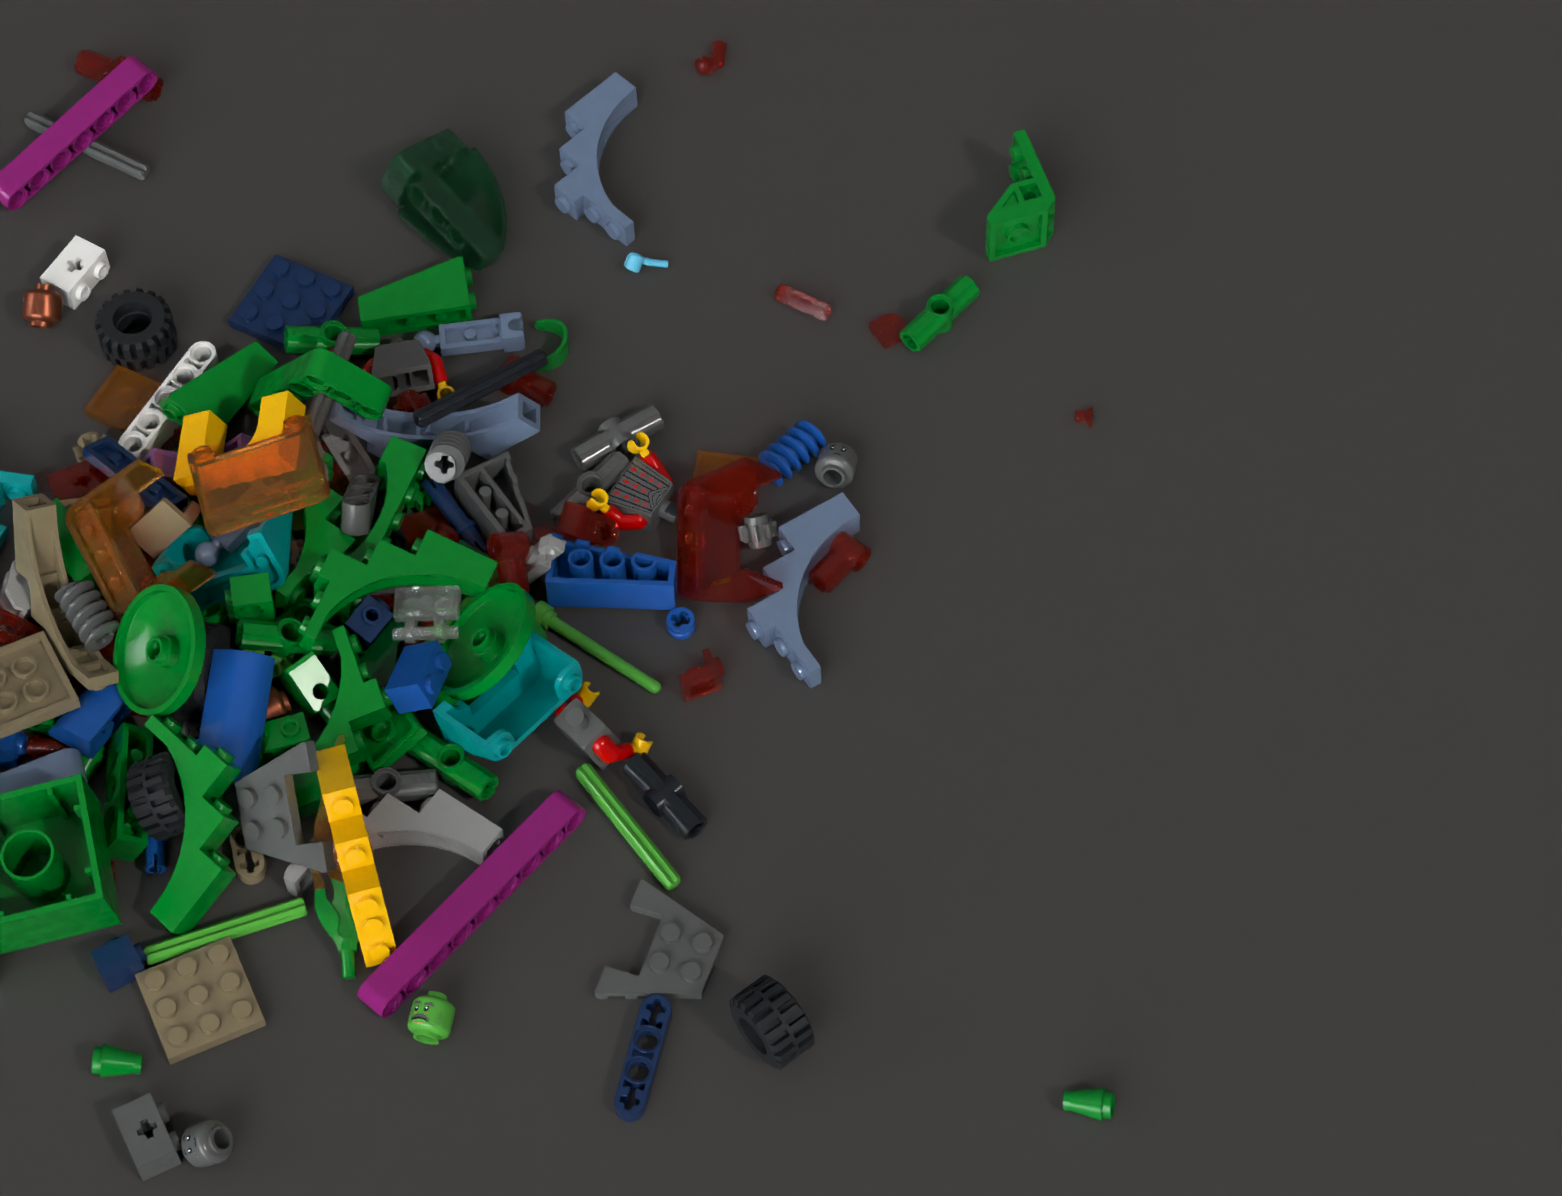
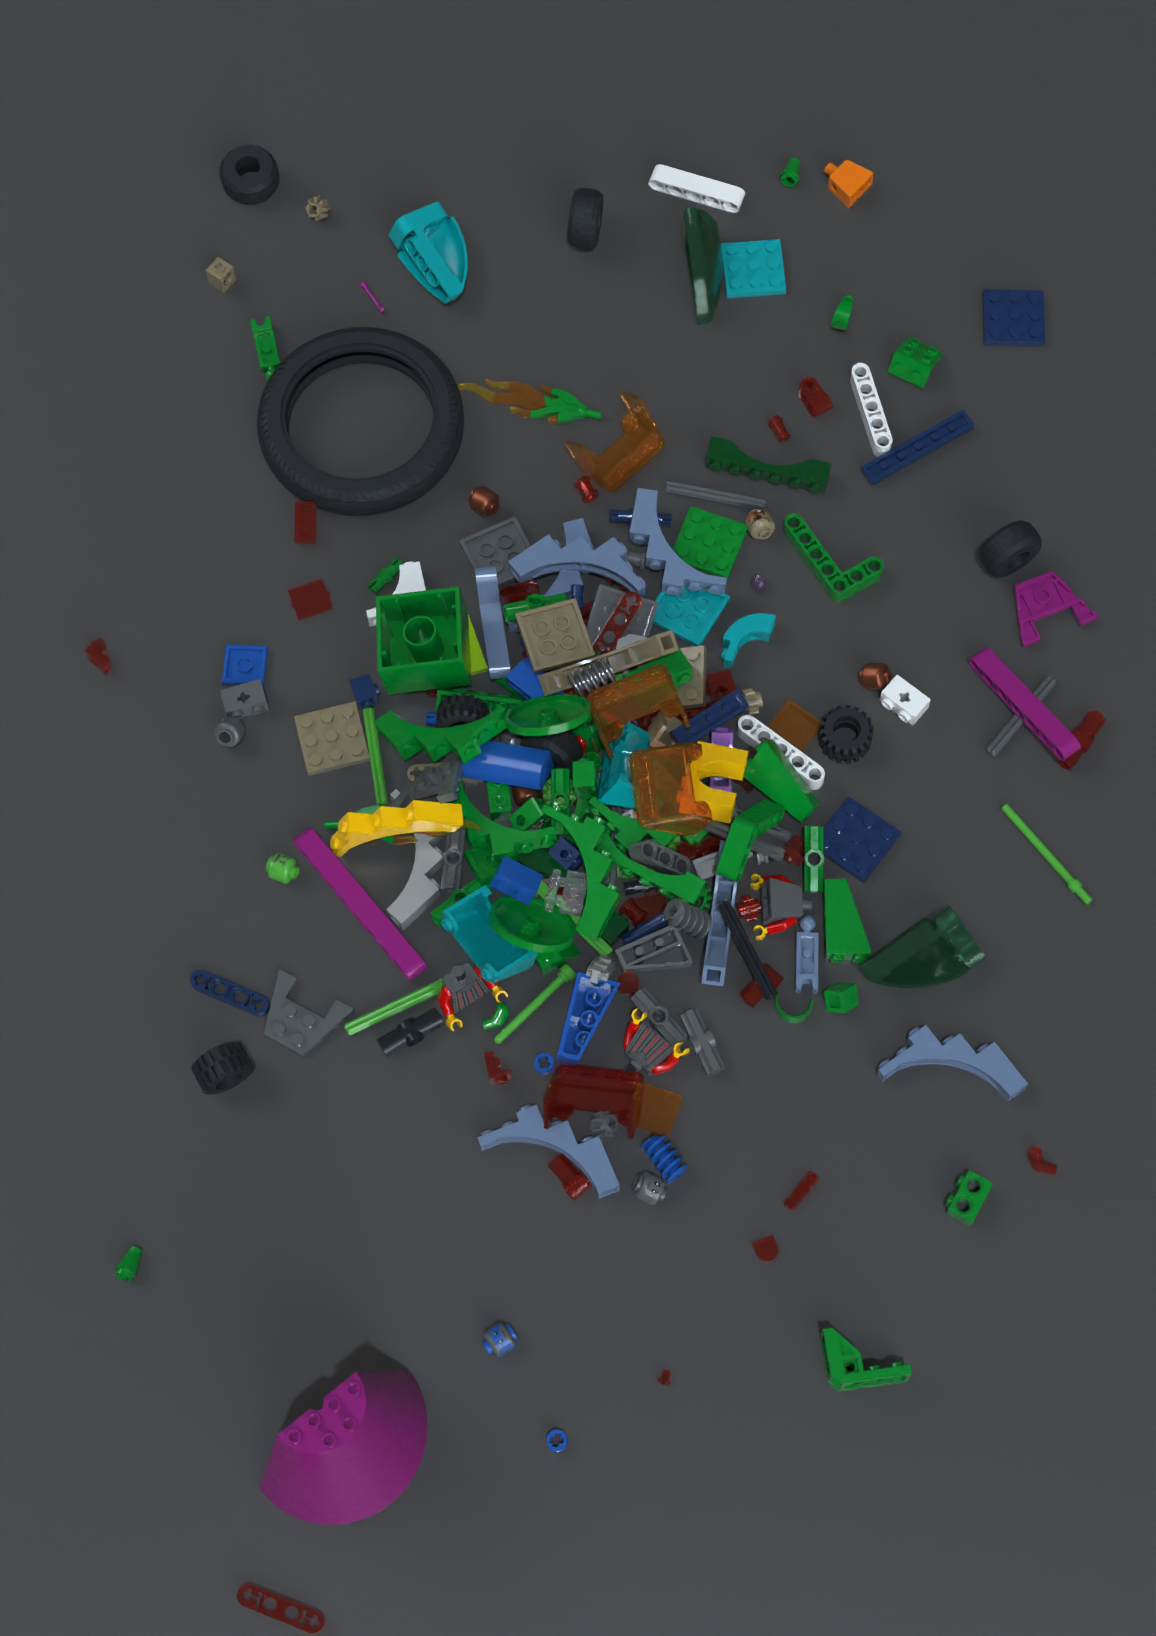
camera: 100 degrees right, 10 degrees up
green cone [91,1044,143,1078] -> none
clear red piece [487,531,530,592] -> none
clear red piece [555,501,619,547] -> none
medium azure hand [624,252,668,273] -> none
green piece [900,275,980,352] -> none
none -> blue tile [222,644,268,687]
none -> clear red beam [237,1585,325,1634]
none -> magenta cone [259,1369,428,1525]
none -> green arm [482,1003,509,1031]
none -> head [482,1322,518,1357]
none -> blue bush [546,1430,567,1452]
none -> green panel [824,982,859,1013]
none -> green brick [945,1170,993,1227]
none -> bright green bar [1001,803,1093,905]

